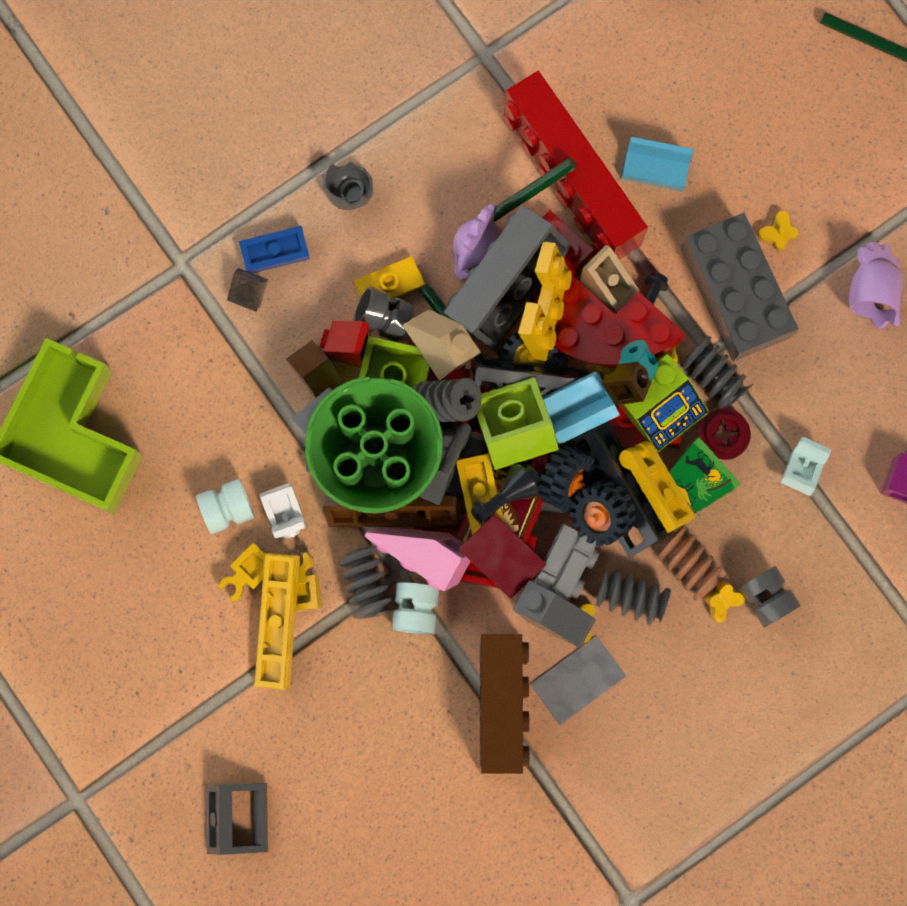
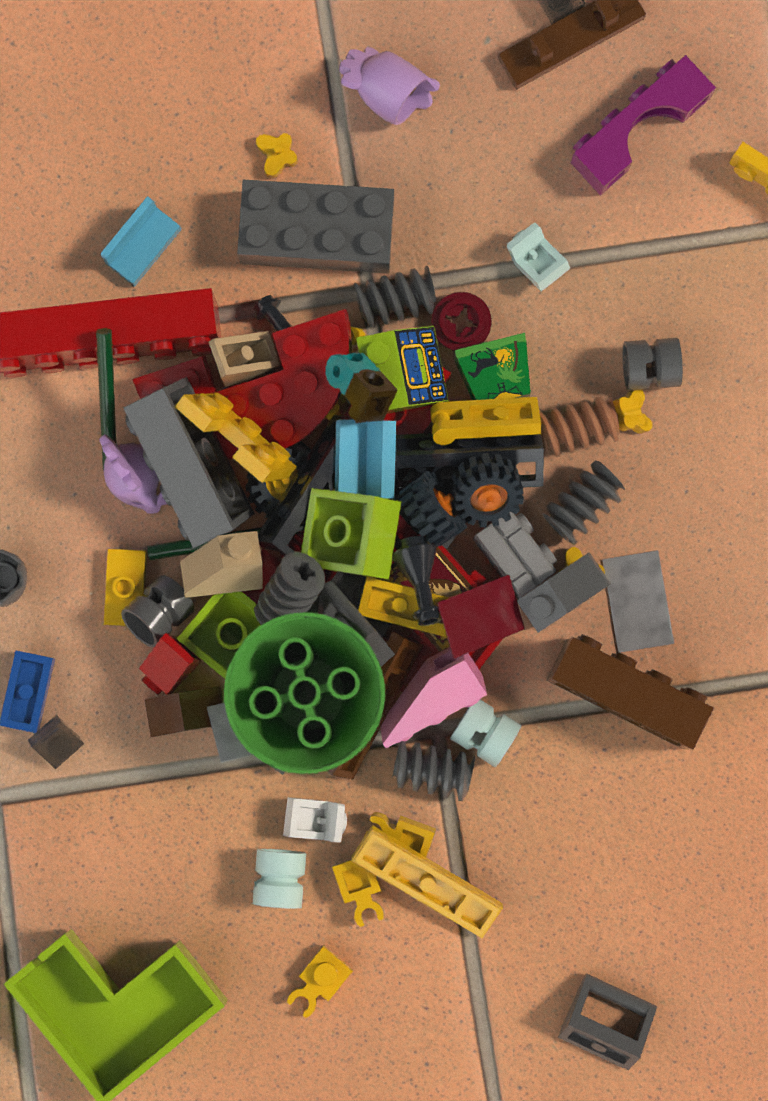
camera: 60 degrees left, 5 degrees up
none -> yellow plate [287,945,353,1018]

